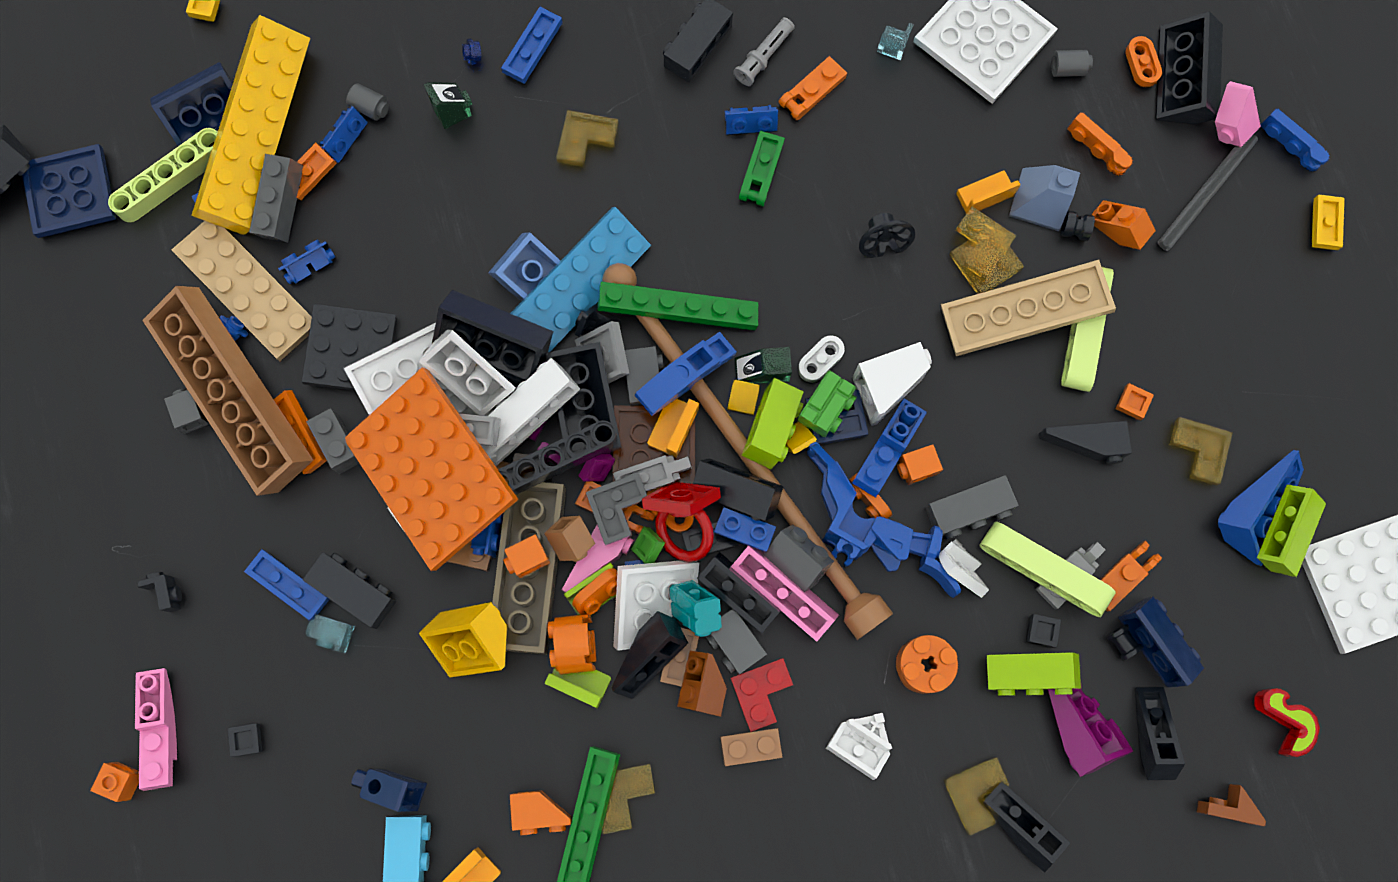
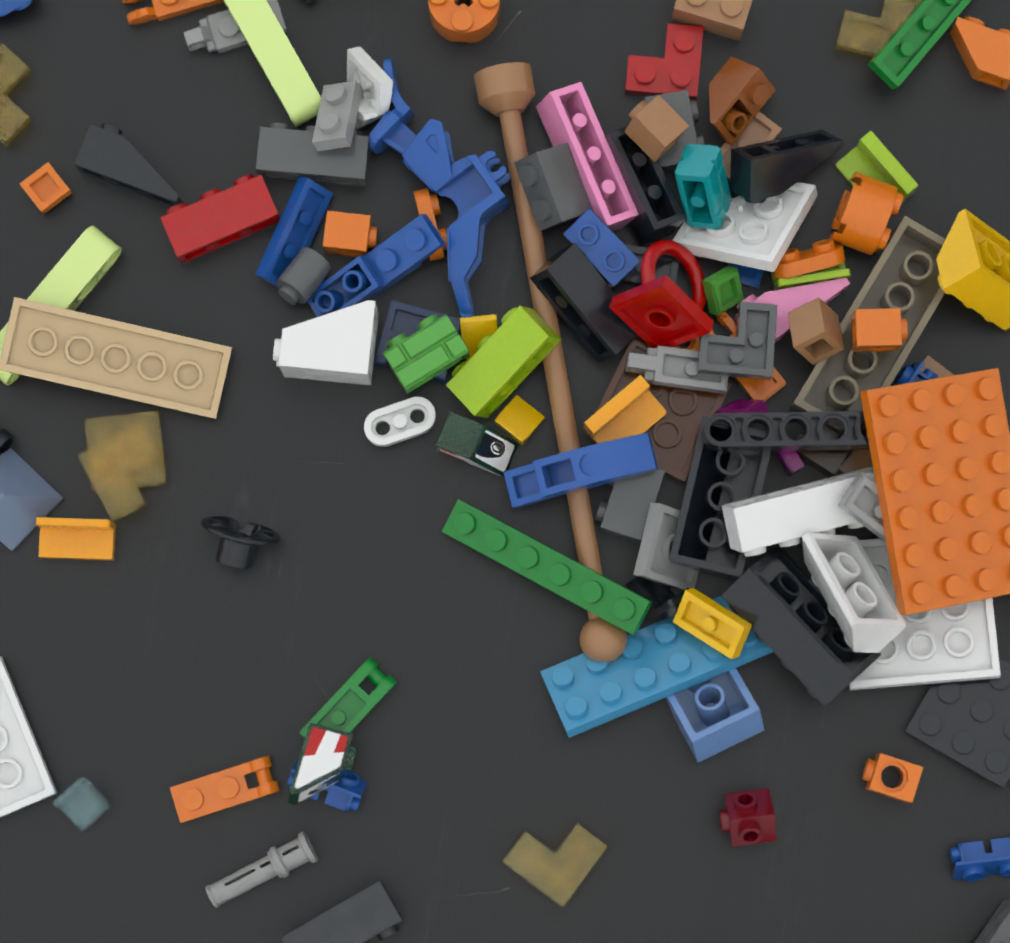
camera: 150 degrees left, 5 degrees up
none -> red brick [160,174,280,264]
none -> blue plate [255,176,333,289]
none -> dark grey brick [276,247,332,305]
none -> slope [288,722,358,805]
none -> light grey plate [312,80,362,151]
none -> medium nougat brick [624,95,689,162]
none -> yellow plate [673,588,752,659]
none -> dark red brick [719,788,776,847]
none -> orange brick [862,753,923,803]

